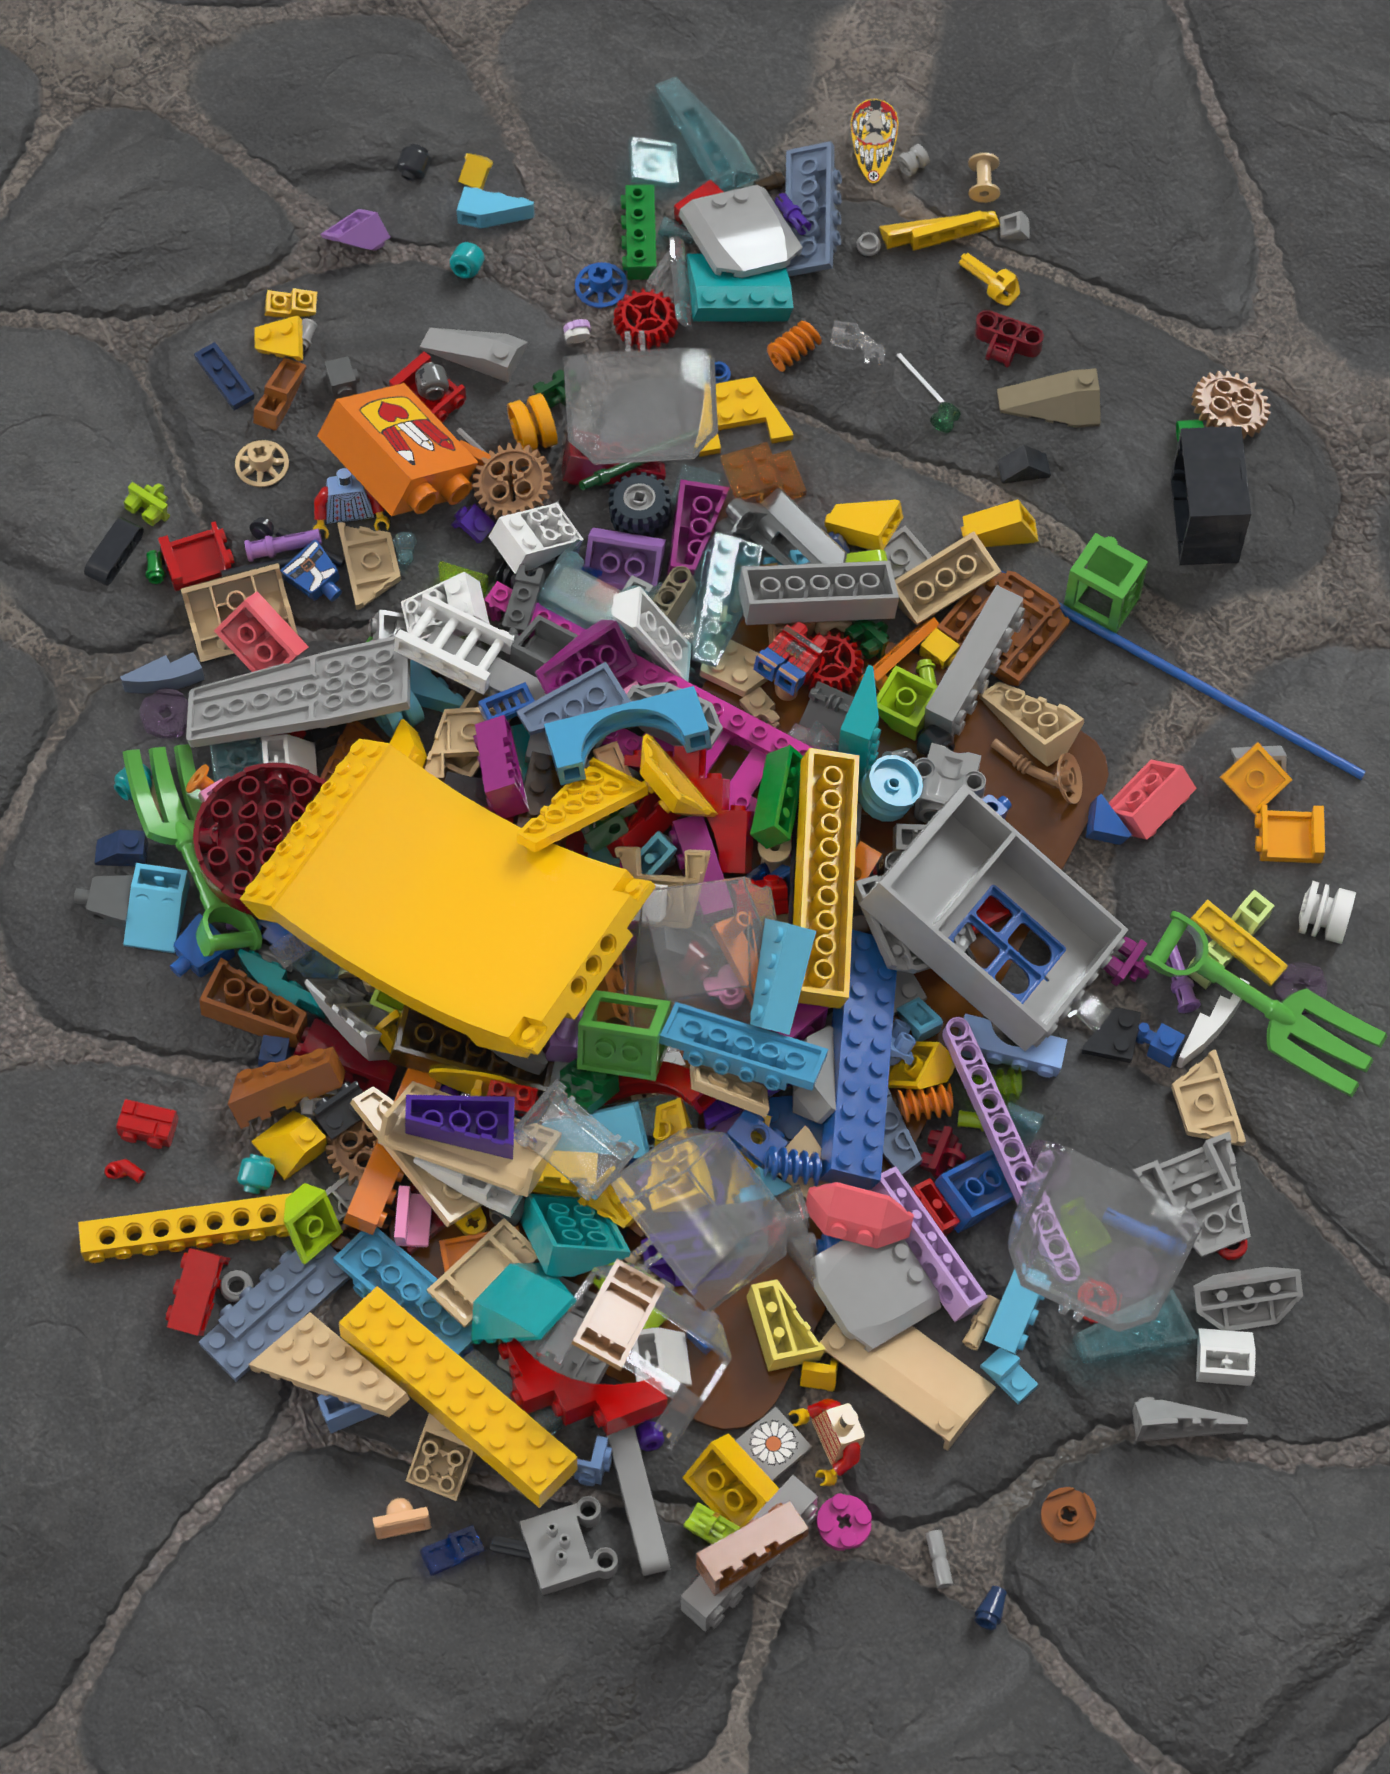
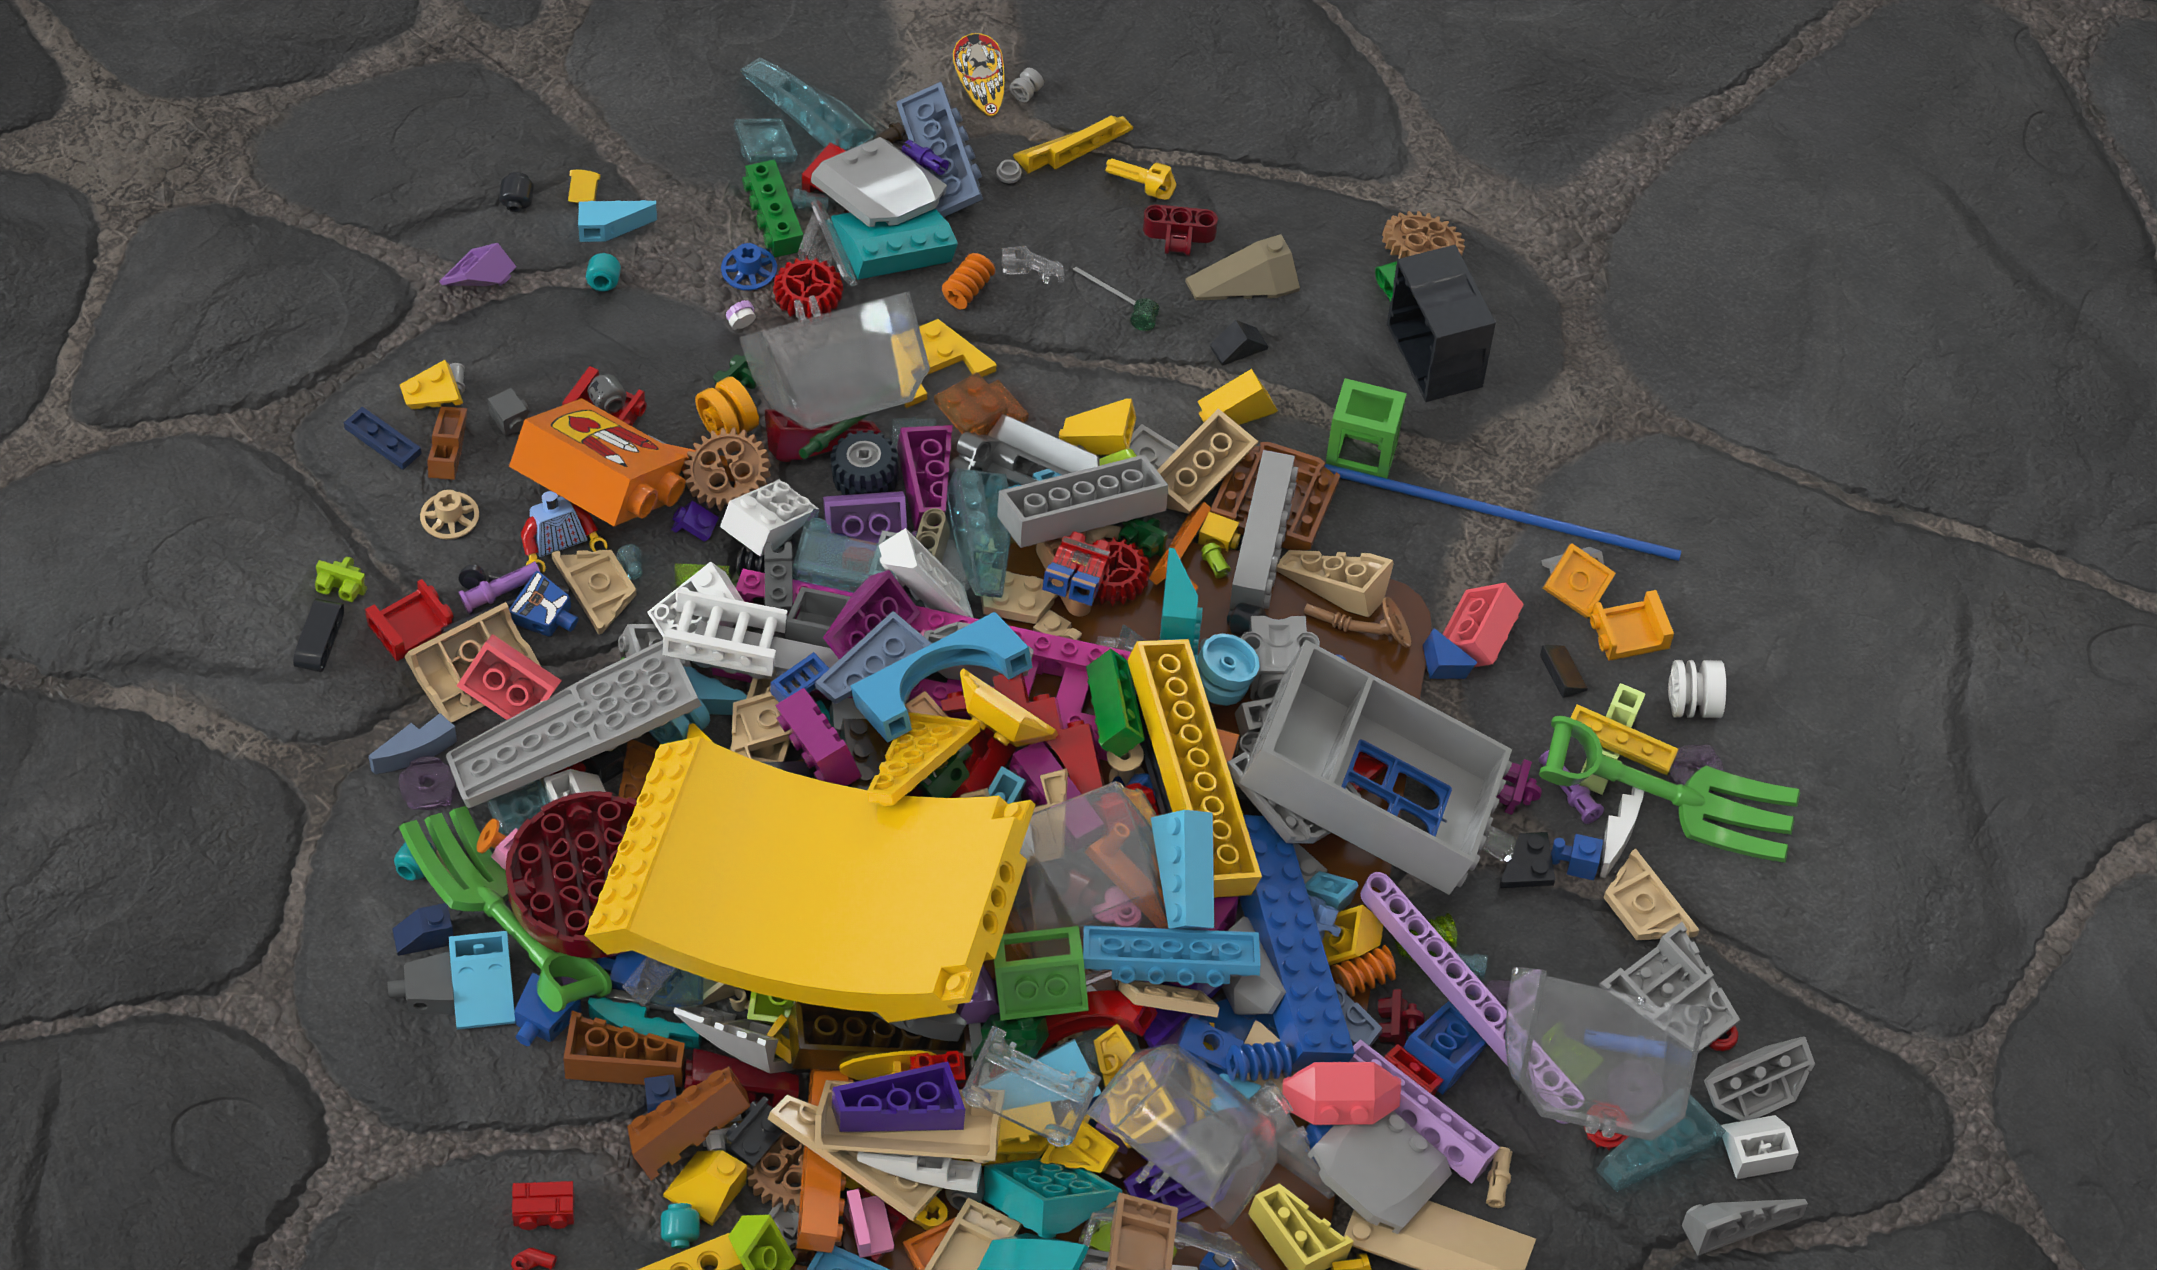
camera: 20 degrees left, 10 degrees down
green pin [145,550,166,584] -> none
yellow slope [265,289,317,317] -> none
light grey wedge [420,328,528,383] -> none
dark grey hinge [798,681,854,746] -> none
lime slope [877,666,938,741] -> none
light blue arch [958,1014,1067,1077] -> none
lime pin [958,1110,984,1132] -> none
tan piece [968,153,1000,202] -> none
medium azure slope [980,1348,1038,1405] -> none
medium azure wedge [984,1265,1050,1354] -> none
light grey slope [1000,211,1030,240] -> none
none -> black slope [1540,645,1588,698]

